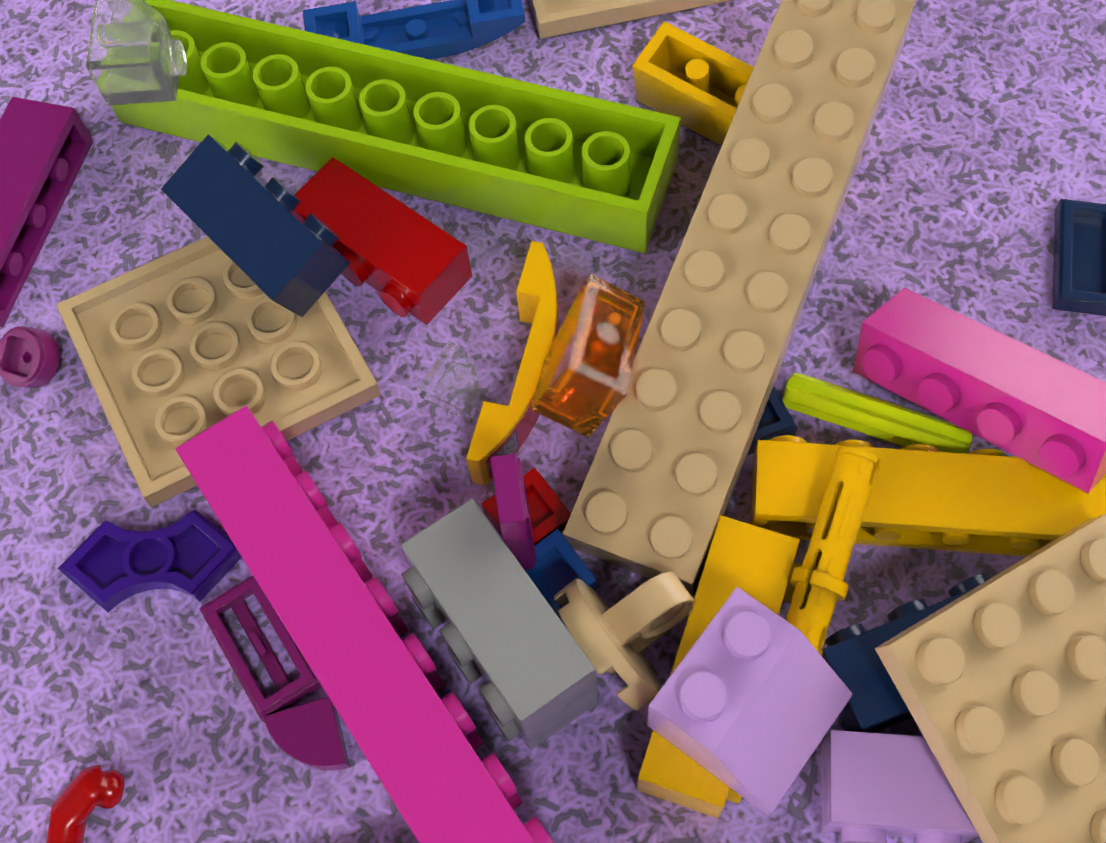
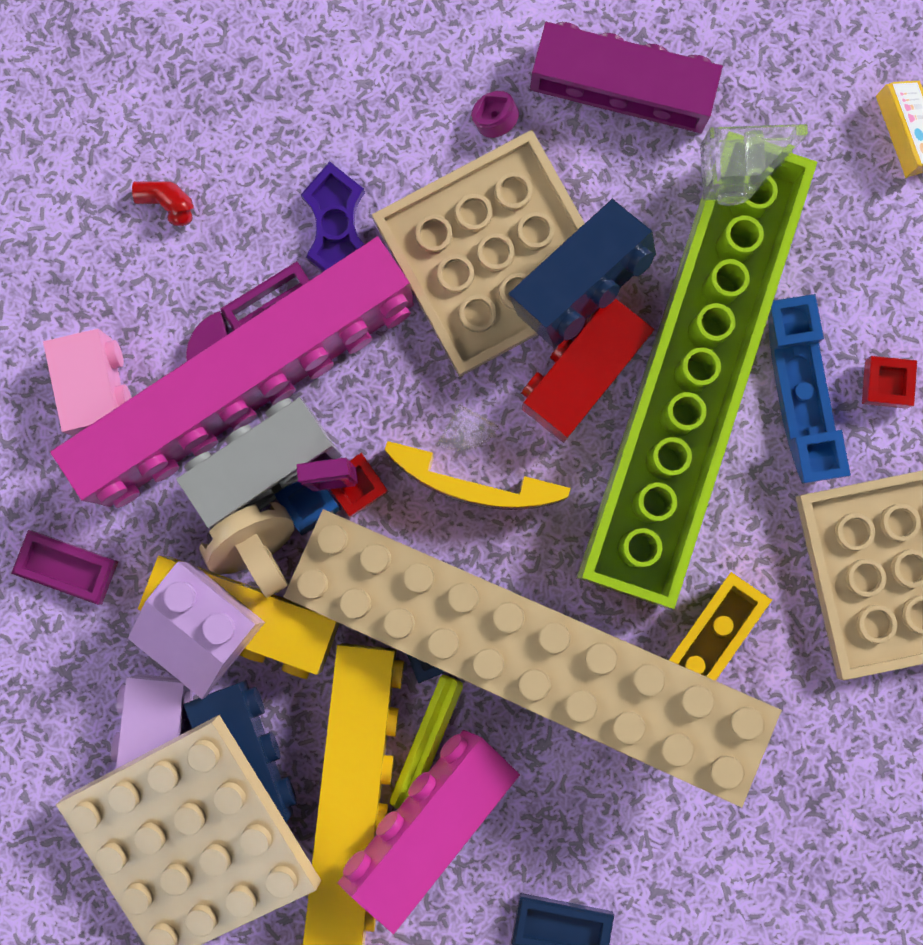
camera: 85 degrees right, 20 degrees up
clear orange slope [531,273,646,437] -> none
yellow pin [785,446,882,656] -> none

